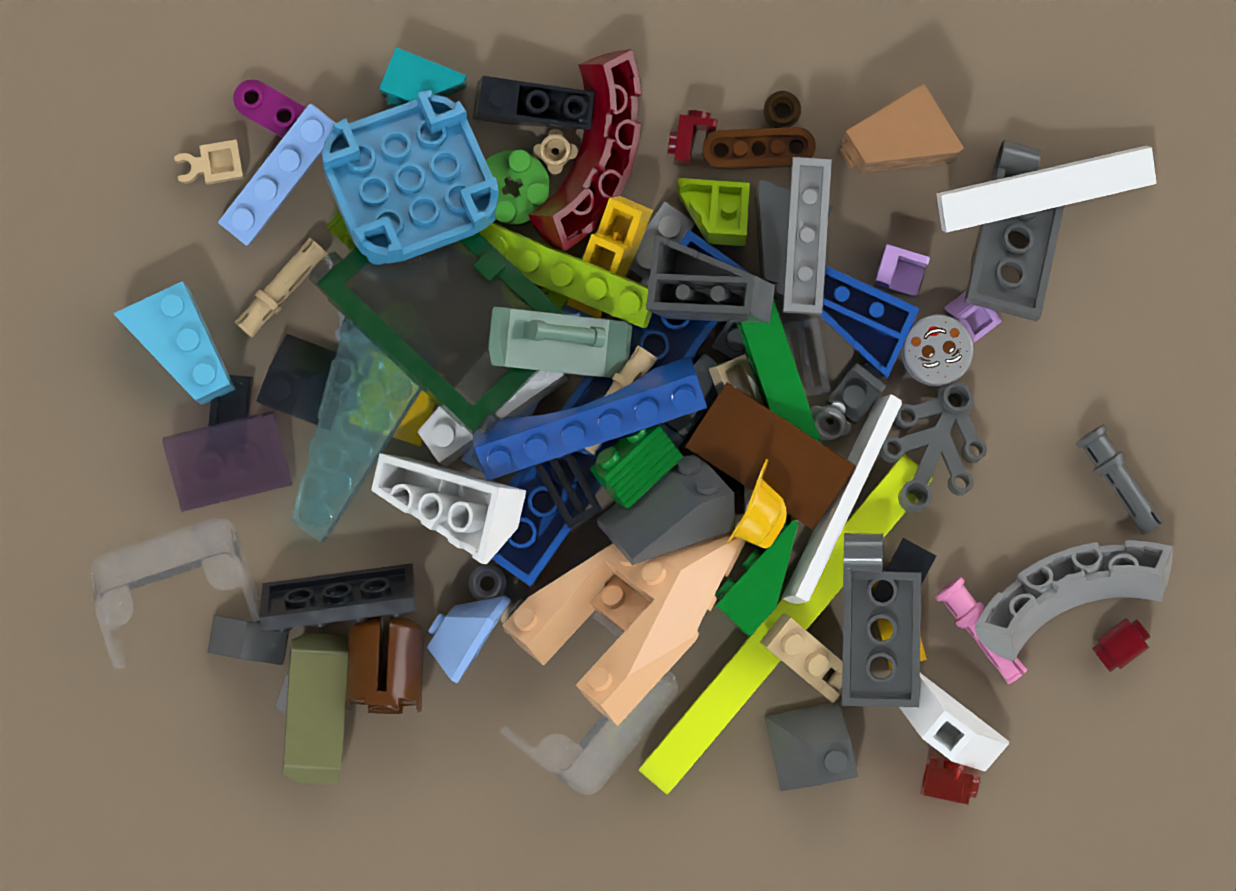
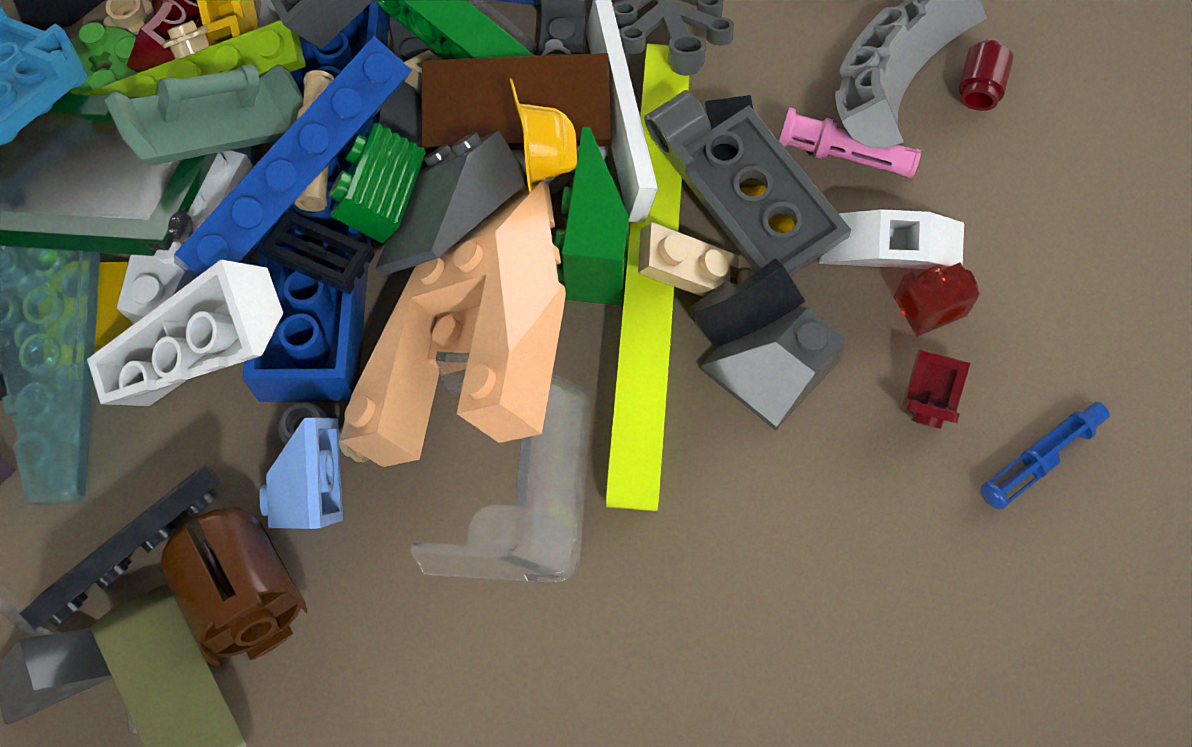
camera: 30 degrees left, 20 degrees down
none -> tan plate [162,20,210,59]
none -> black slope [688,258,805,347]
none -> dark red bracket [902,349,971,429]

